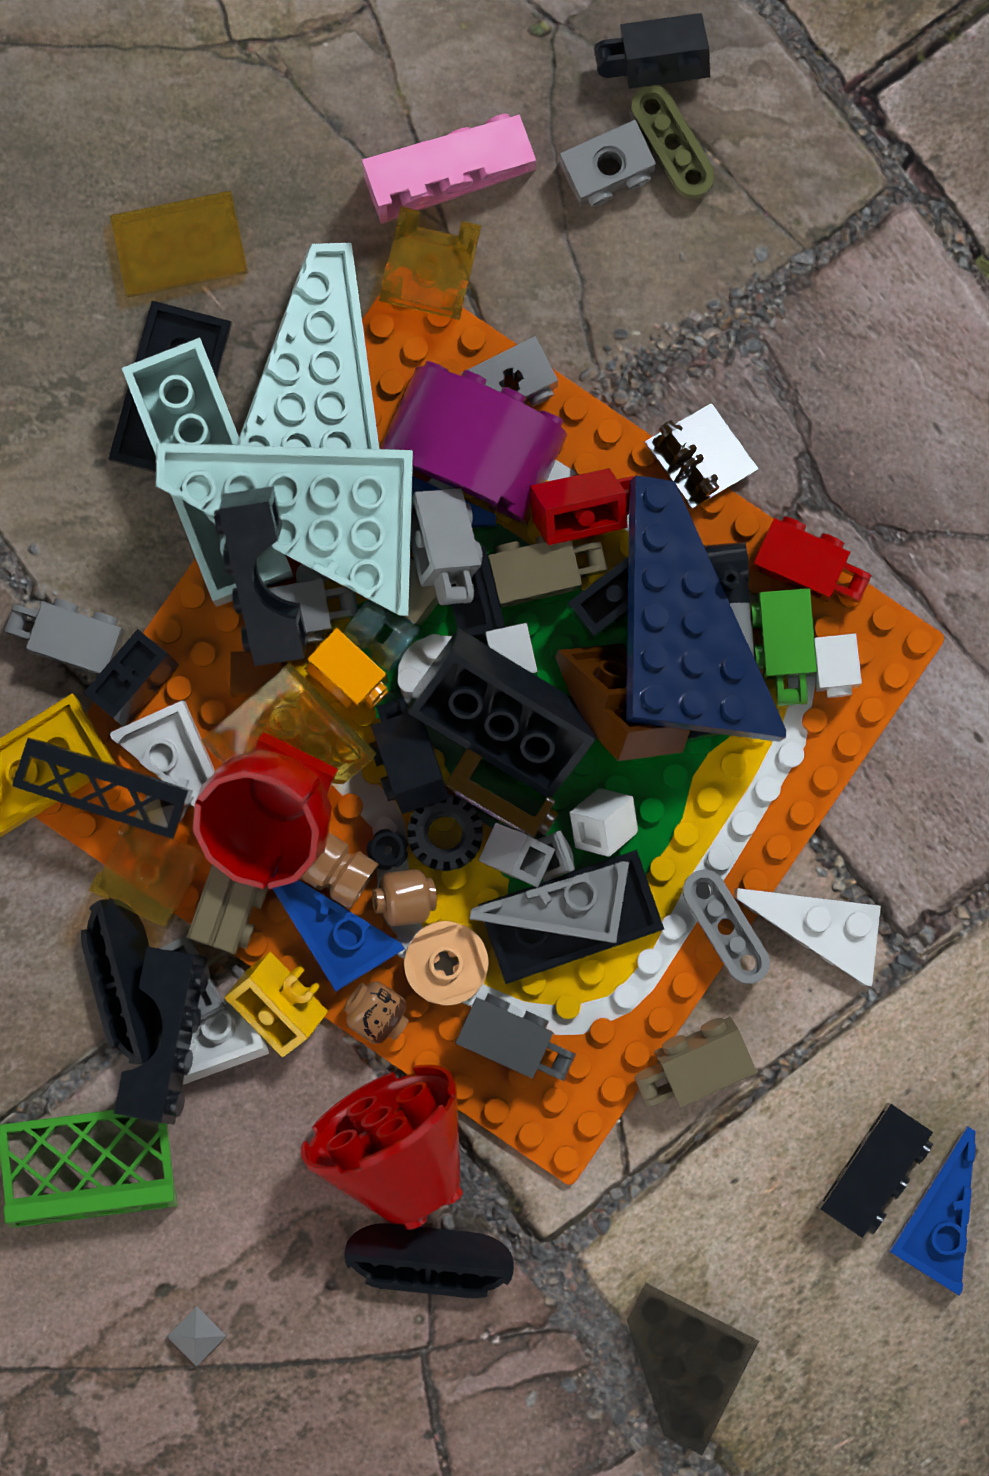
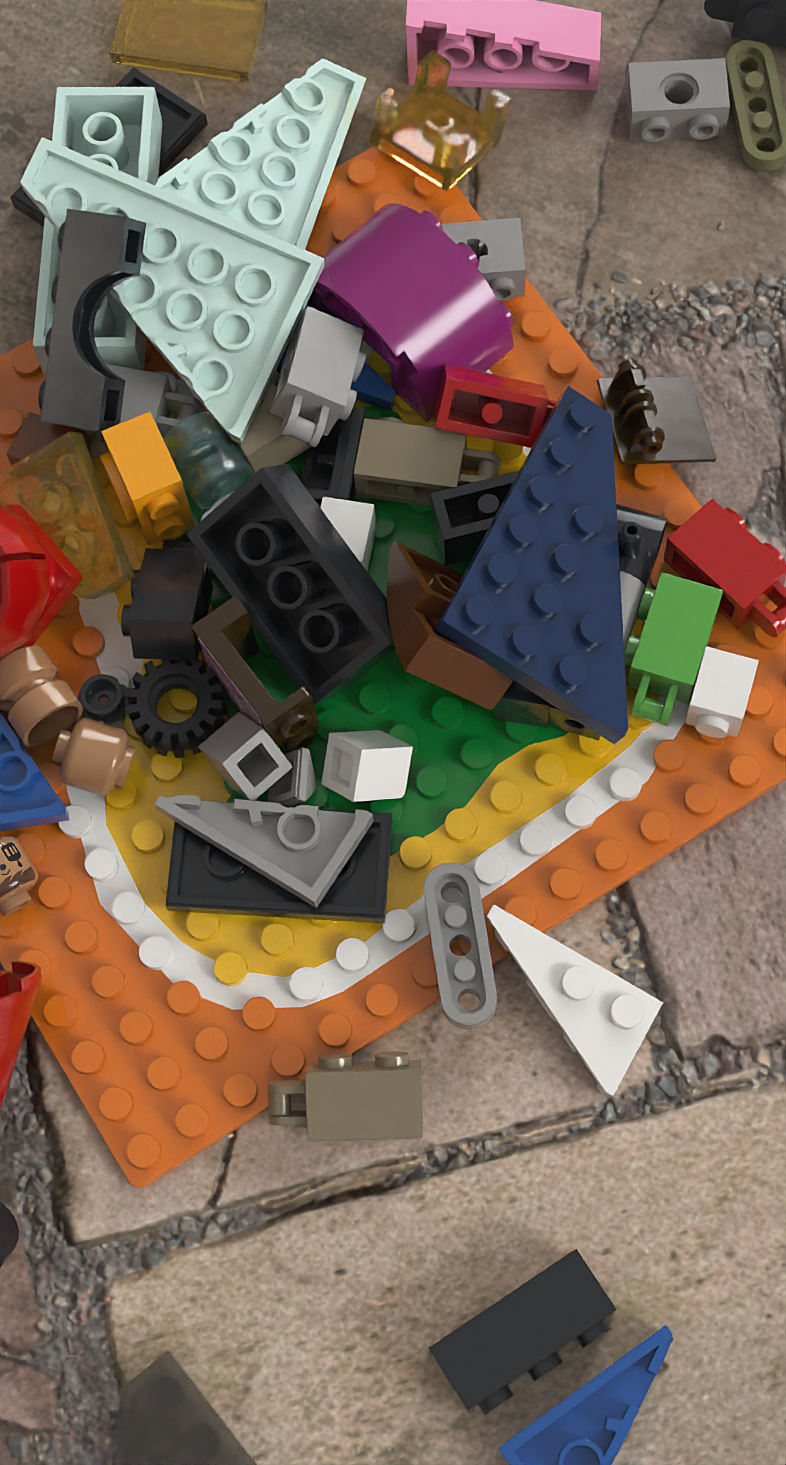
camera: 30 degrees right, 15 degrees down
light nougat plate [404,921,488,1006] -> none
dark grey brick [456,993,576,1081] -> none

